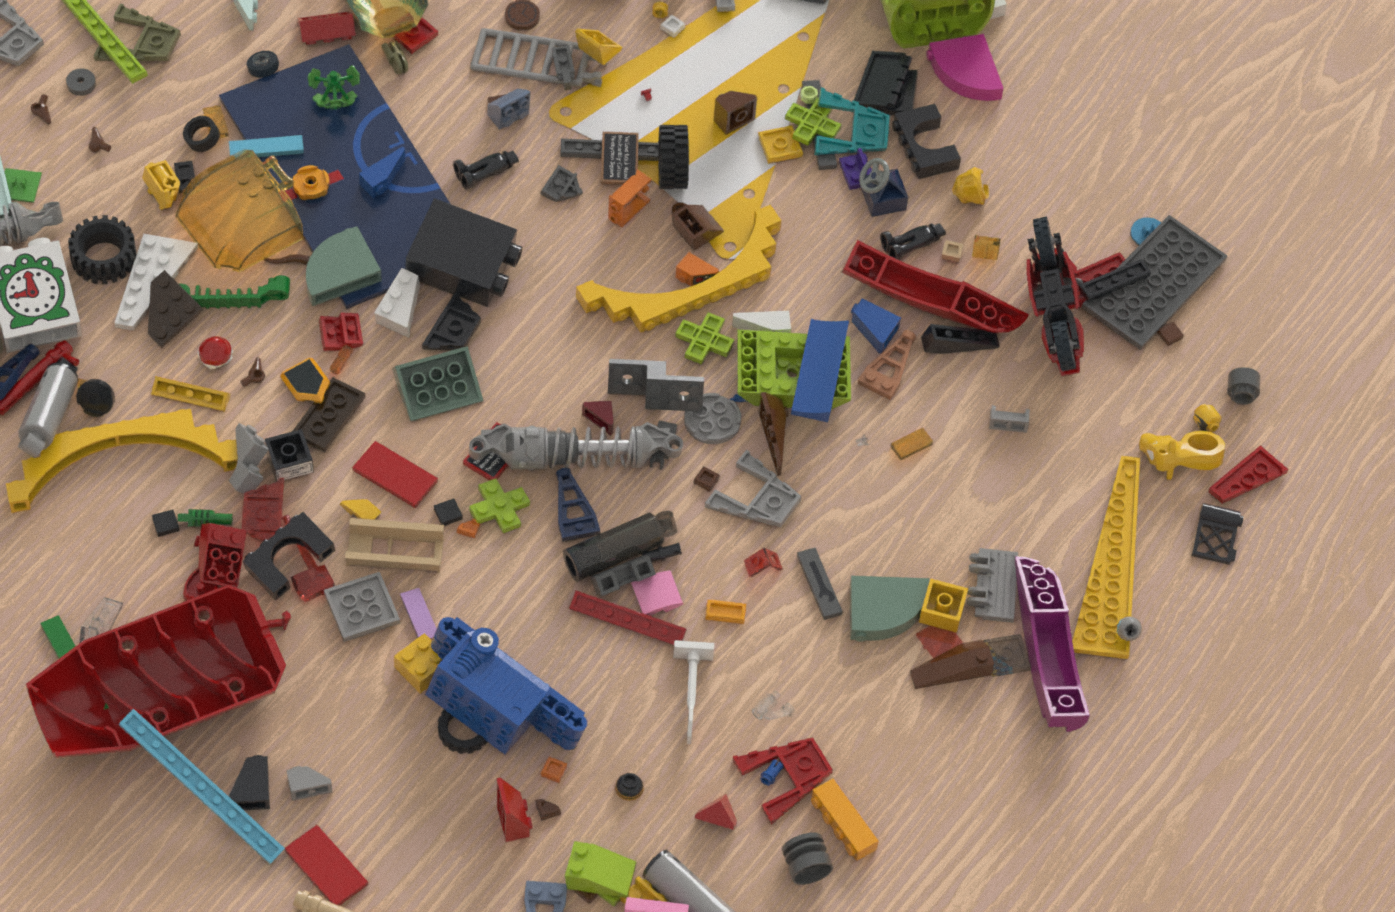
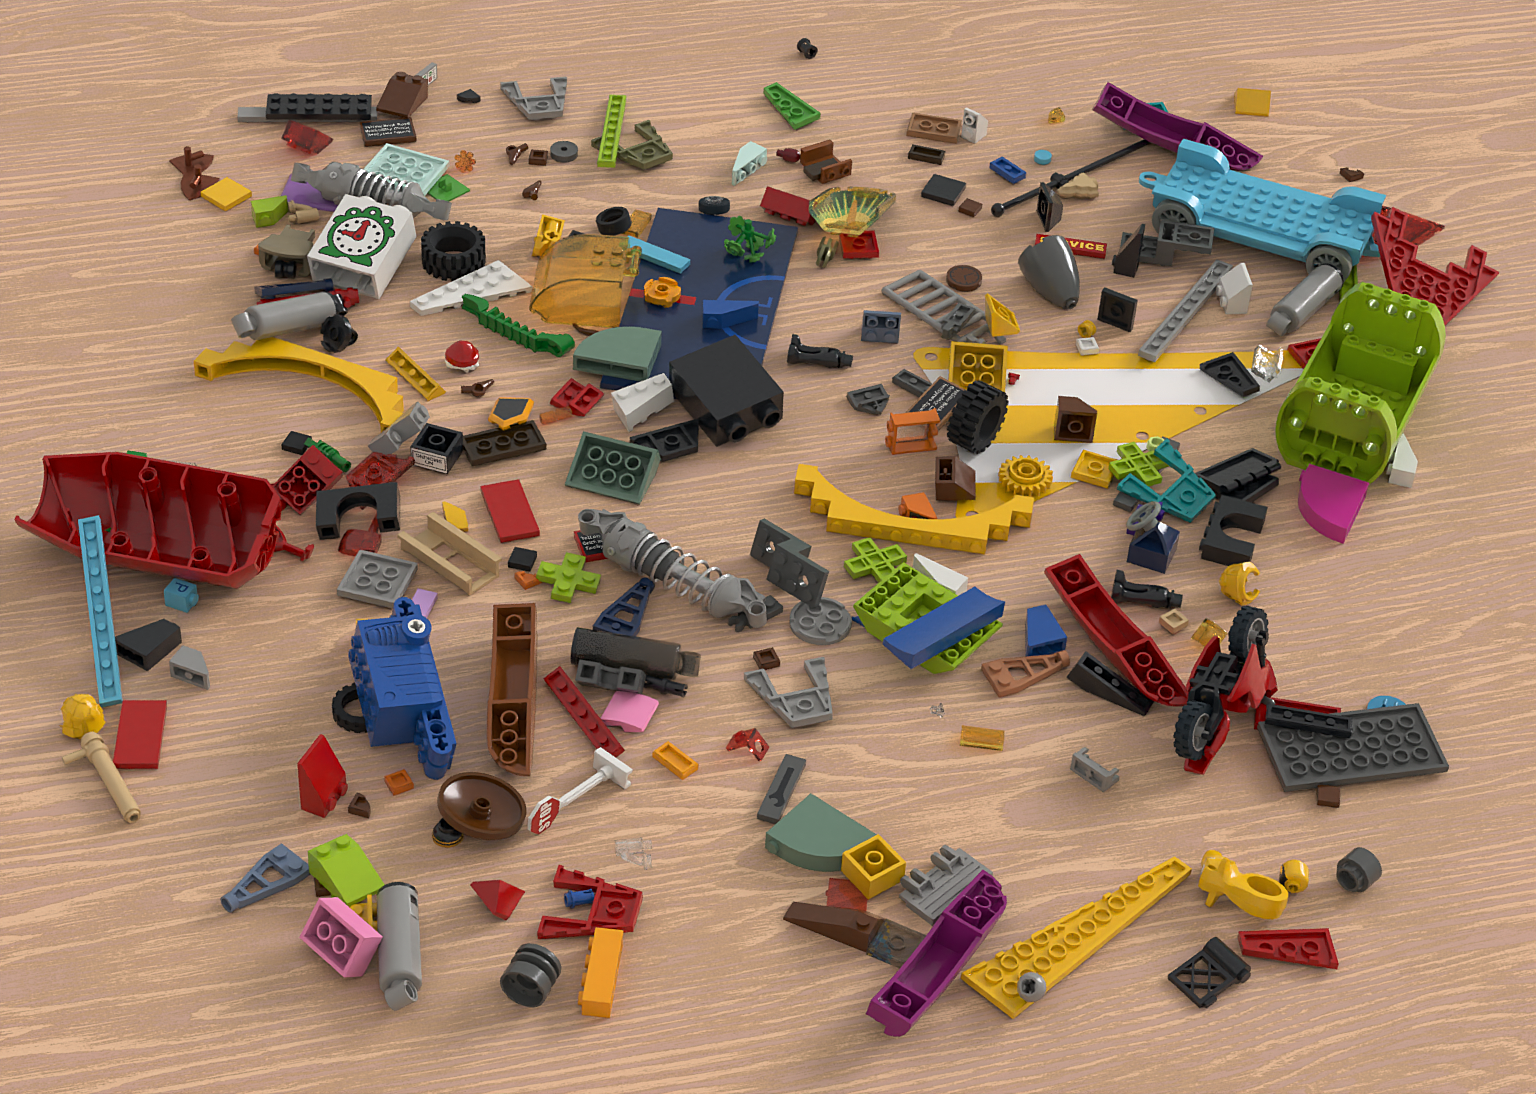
camera: 40 degrees right, 15 degrees down
dark brown plate [148,270,203,348] -> none
dark red slope [582,401,614,436] -> none
reddish brown wedge [758,392,789,476] -> none
none -> yellow helmet [59,694,106,739]
none -> medium azure brick [164,577,199,613]
none -> reddish brown dish [437,772,527,840]
none -> clear orange plant [455,150,476,173]
none -> dark orange slope [487,603,538,776]
none -> reddish brown tile [529,149,548,166]
none -> yellow slope [948,341,1008,392]
none -> yellow gear [998,455,1053,497]

